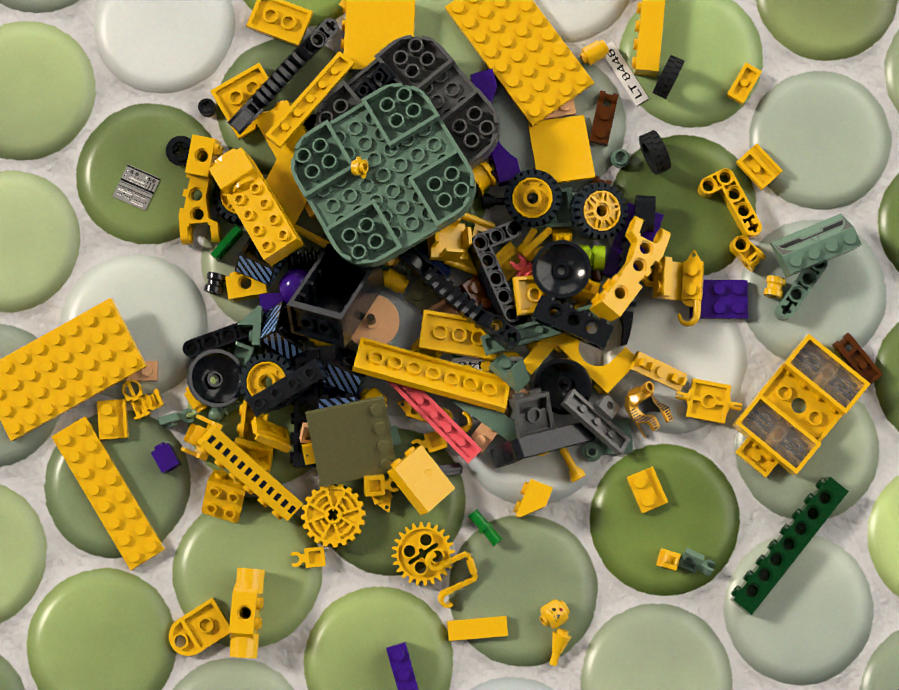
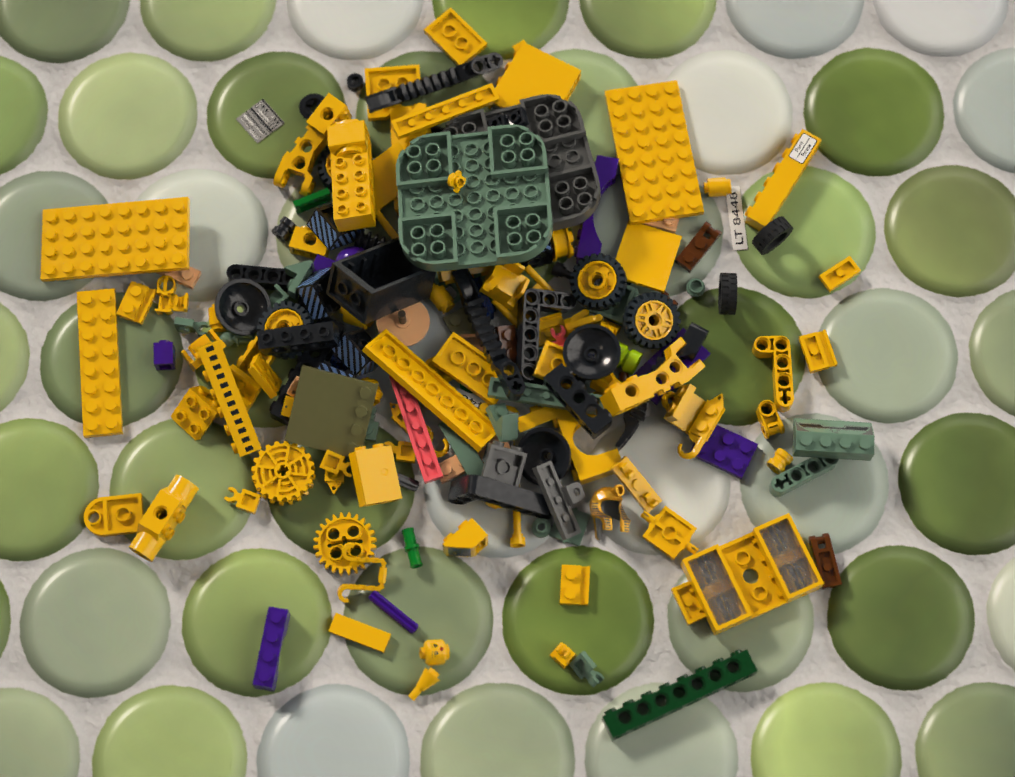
camera: 25 degrees right, 10 degrees down
none -> dark purple axle [369,590,419,634]

